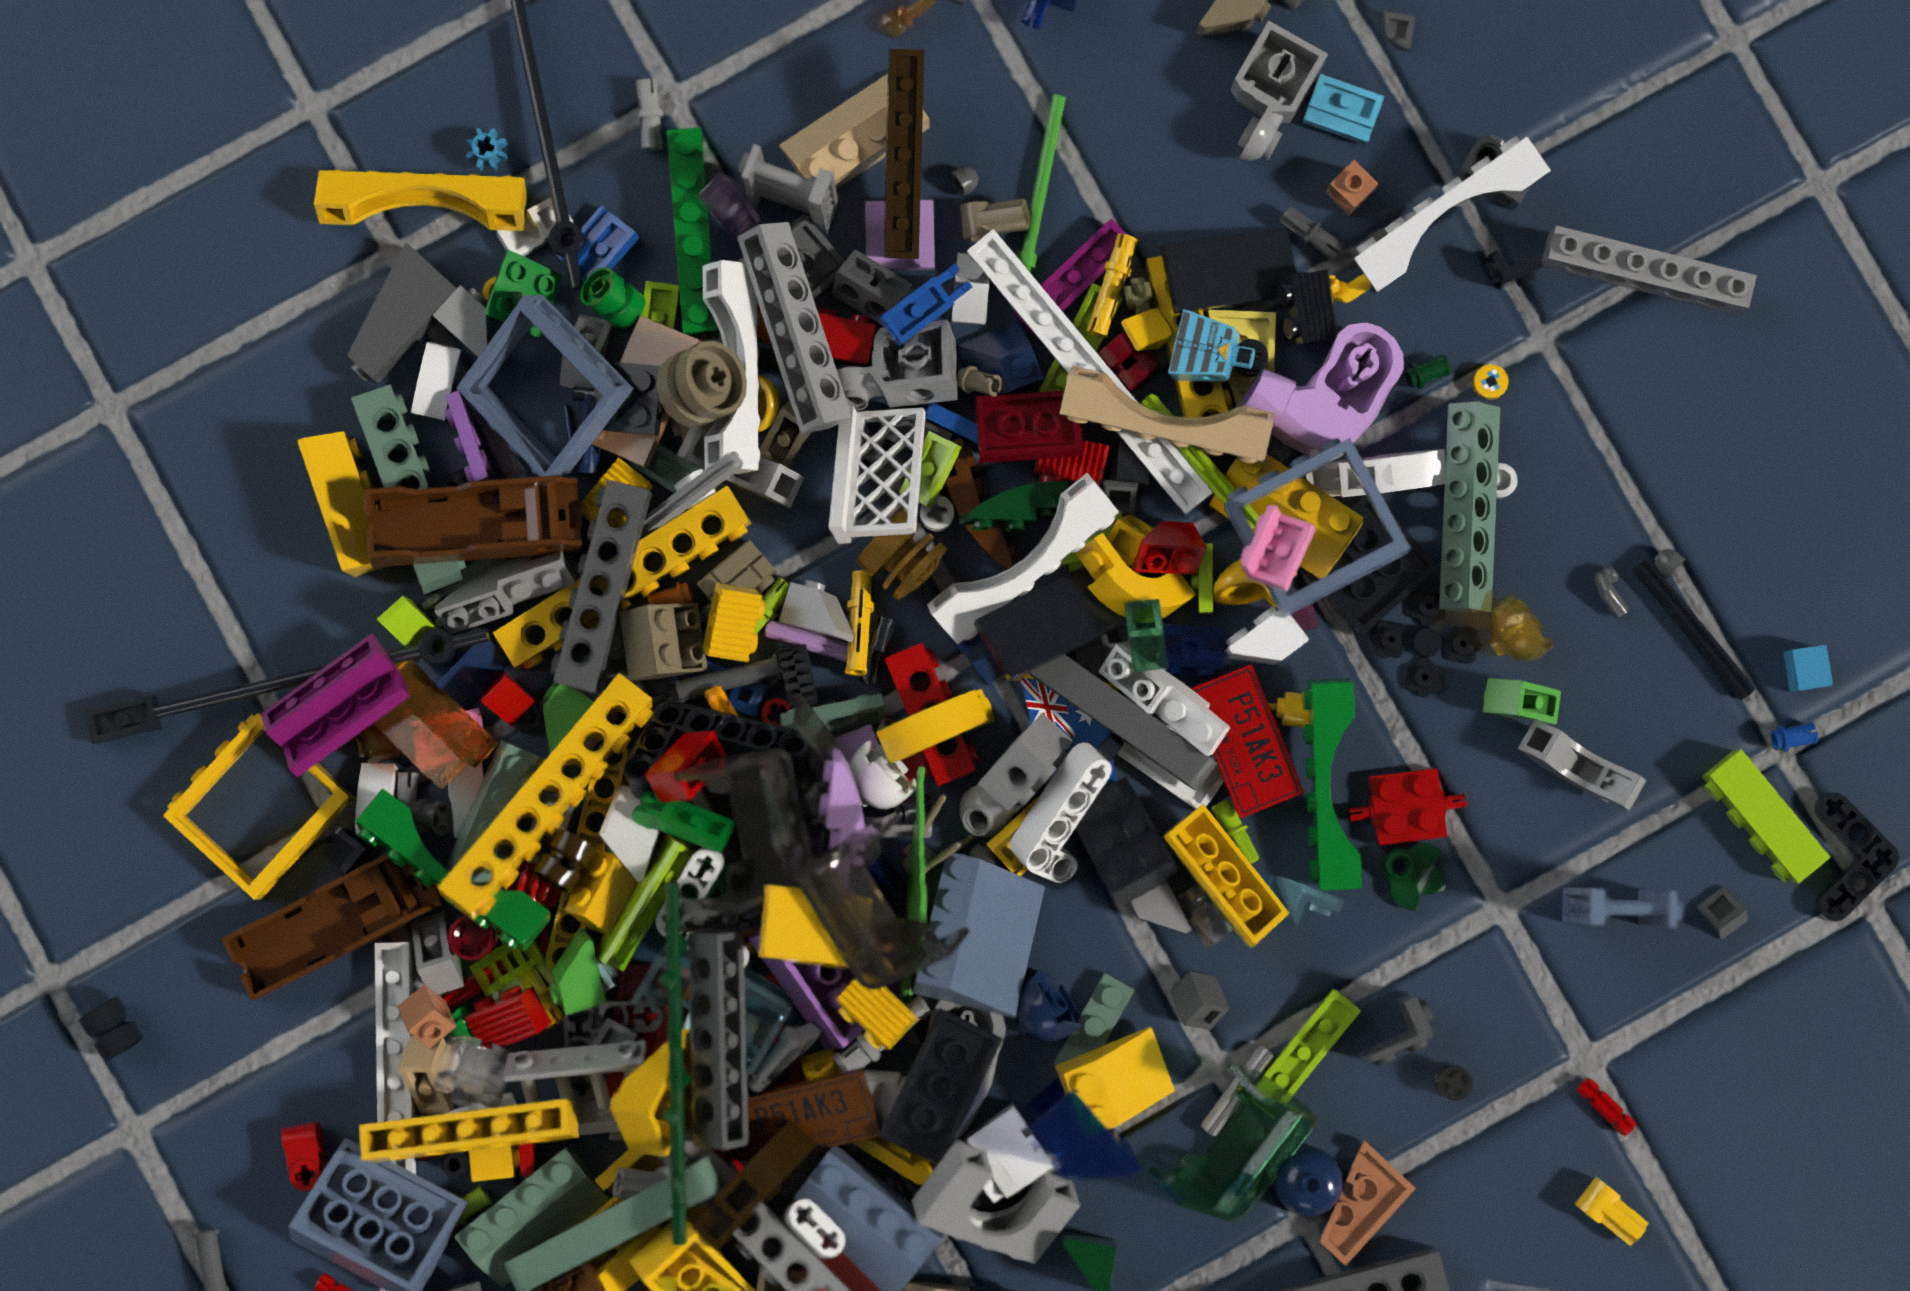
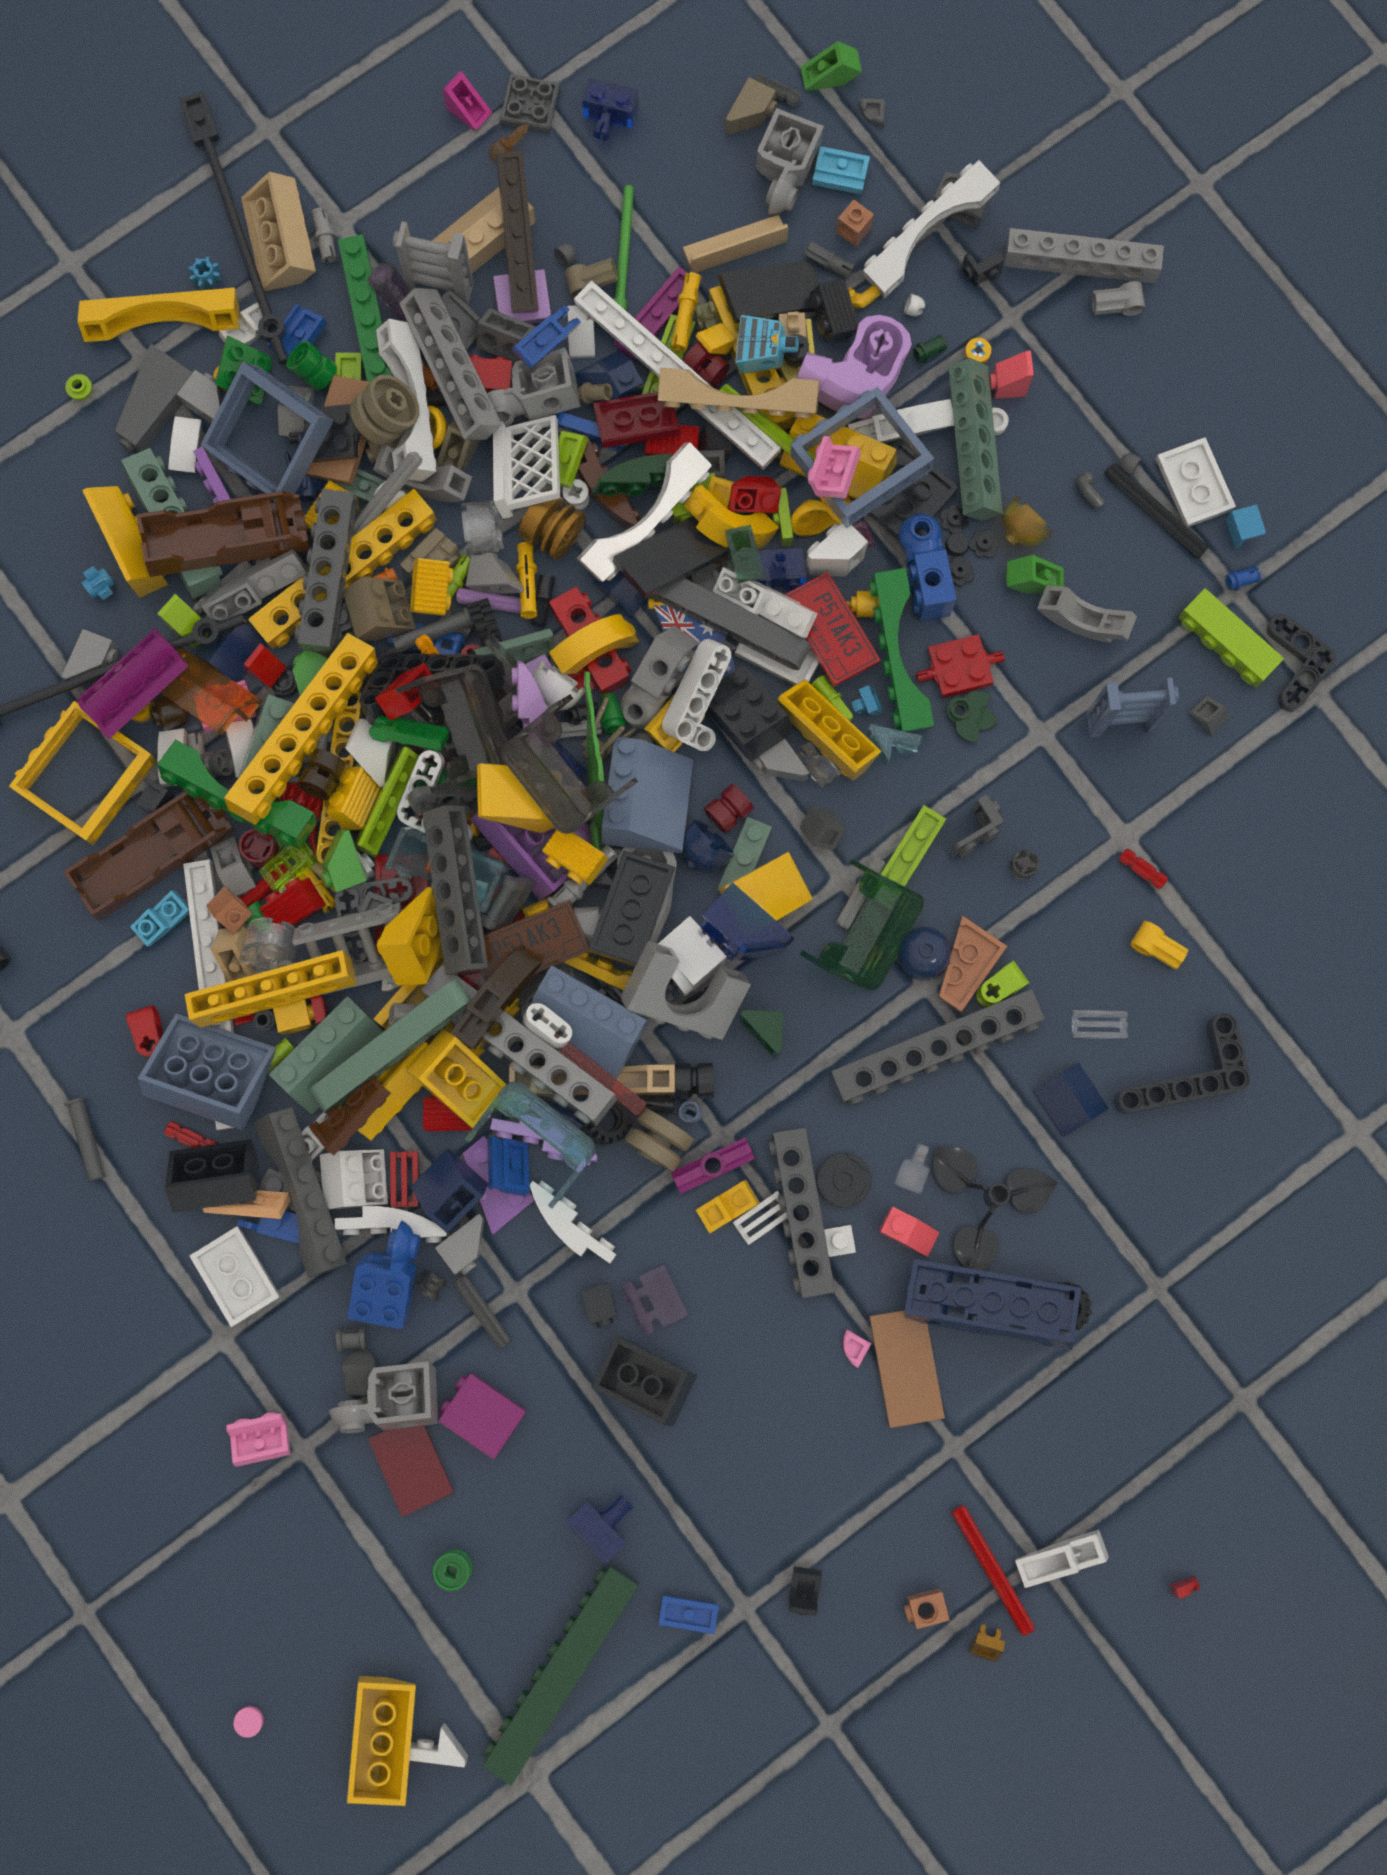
camera: 10 degrees left, 5 degrees down
dark green plant [660,883,691,1245] -> none
none -> light grey slope [61,629,119,681]
none -> lime plate [65,374,92,400]
none -> dark azure gear [81,566,115,600]
none -> medium azure slope [130,890,189,947]
none -> tan slope [241,172,316,291]
none -> clear brick [461,500,505,557]
none -> green cone [600,693,627,735]
none -> tan panel [683,215,789,273]
none -> dark red wheel [703,784,754,834]
none -> tan tile [778,312,807,338]
none -> dark azure tile [851,685,884,717]
none -> blue brick [899,513,956,622]
none -> white hinge [904,294,925,317]
none -> lime piece [976,961,1030,1007]
none -> coral slope [989,351,1034,399]
none -> light grey piece [1091,281,1145,316]
none -> white plate [1155,437,1236,527]

